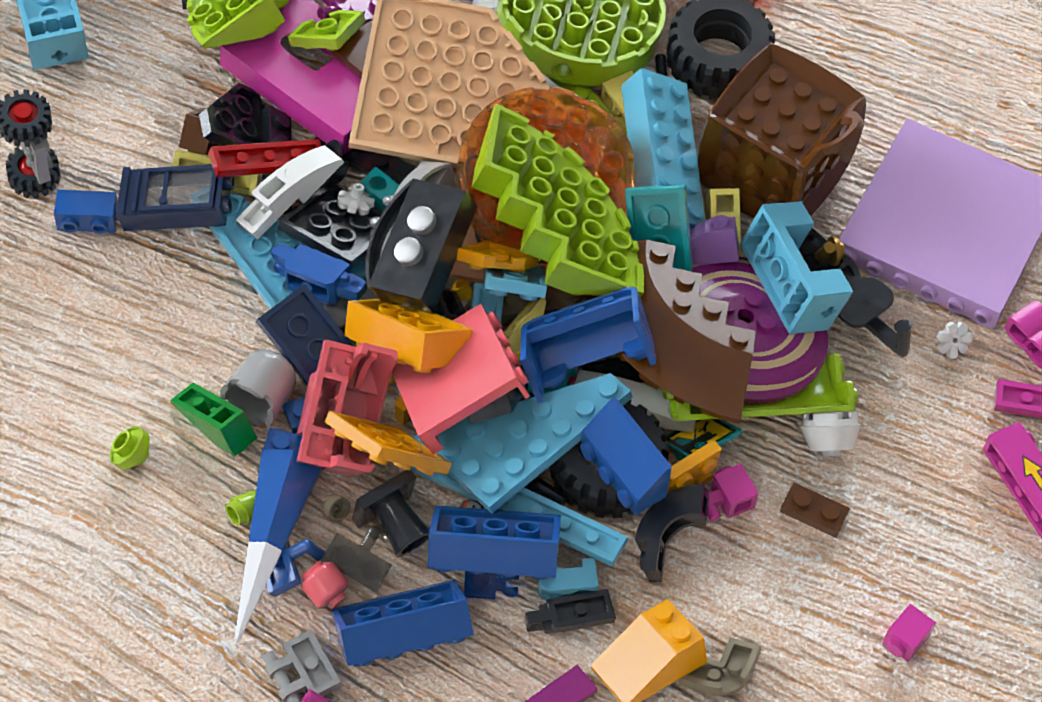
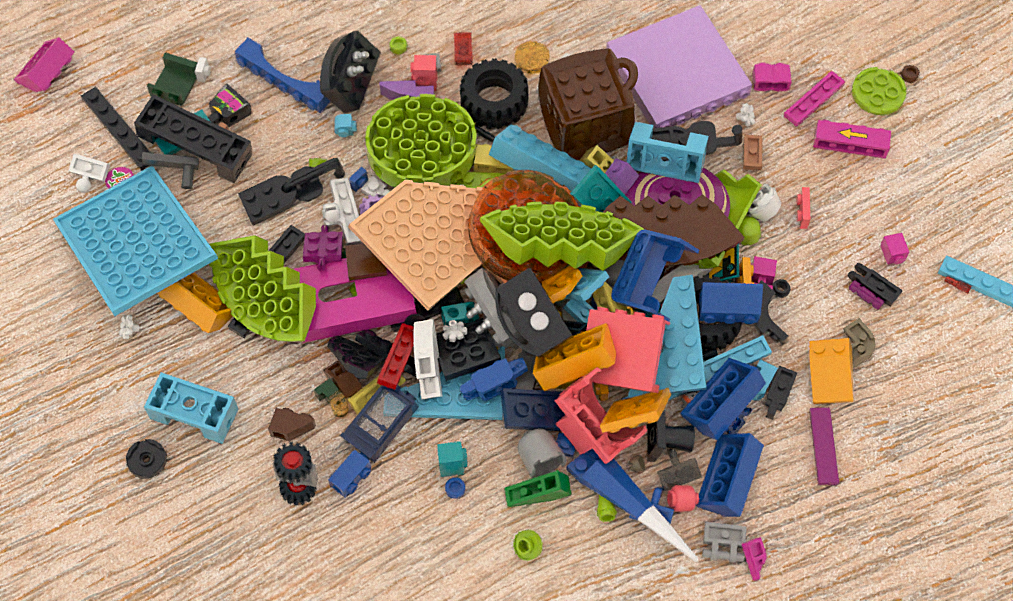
camera: 50 degrees left, 5 degrees up
lime plate [288,10,366,51] -> none
reddish brown plate [780,482,850,538] -> none
pearl gold plate [814,236,845,266] -> none
none -> reddish brown slope [268,408,316,441]
none -> leg [314,378,349,417]
none -> teal brick [437,441,468,477]
none -> blue tile [445,477,465,499]
none -> clear yellow tile [515,41,550,74]
none -> lime hair [738,216,761,245]
none -> nougat plate [743,134,762,170]
none -> black plate [772,279,791,298]
none -> coral plate [796,187,811,229]
none -> black hinge [848,263,902,307]
none -> magenta axle [849,280,884,310]

